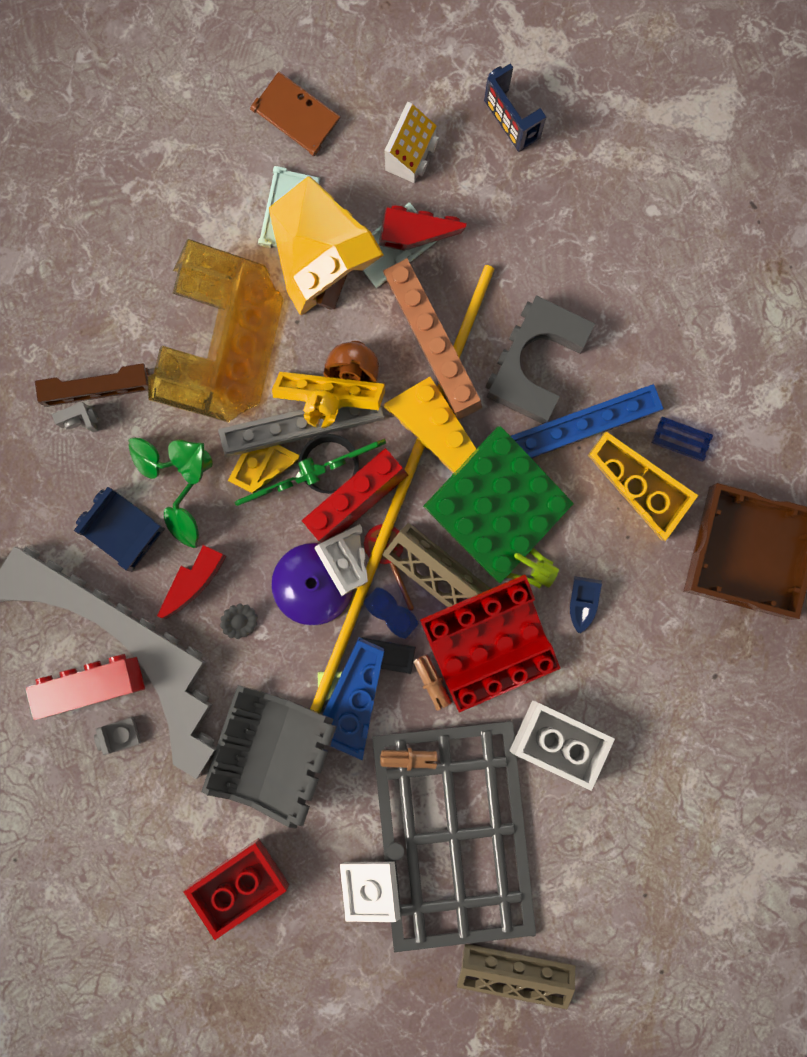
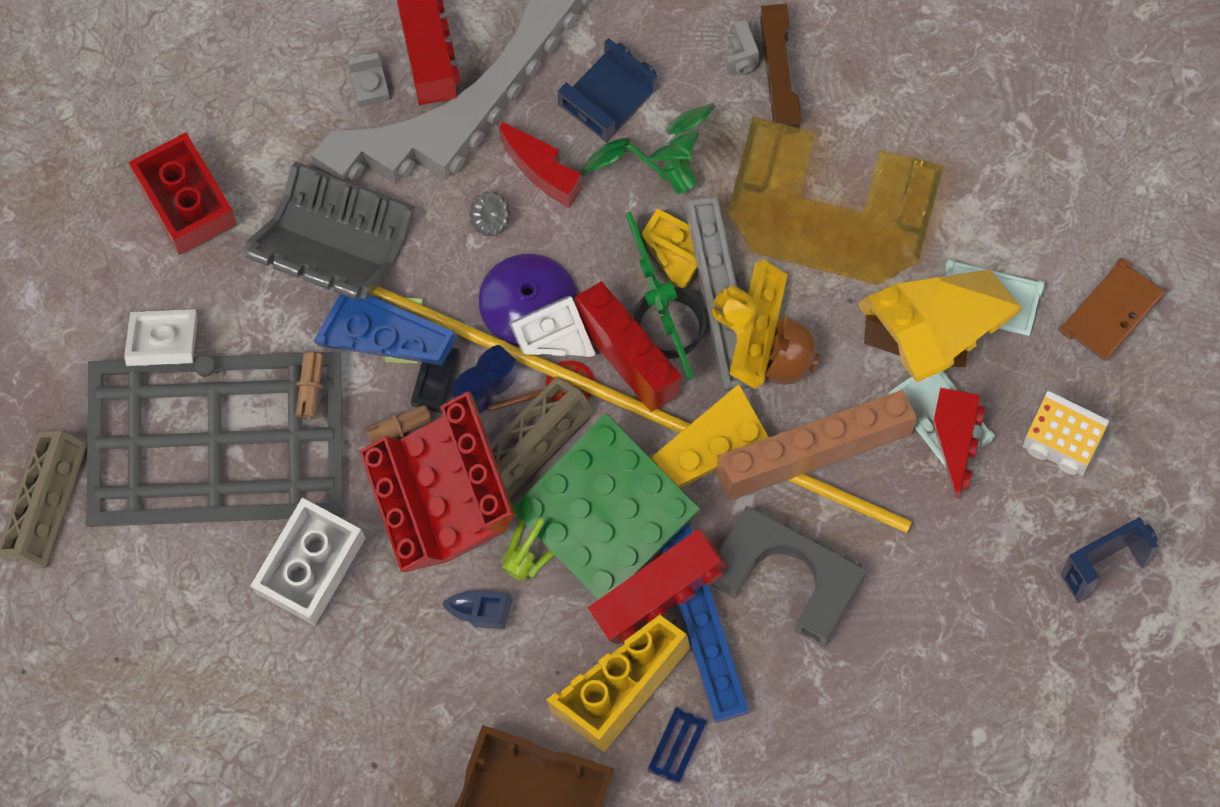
camera: 95 degrees right, 15 degrees down
none -> red brick [587,529,729,645]

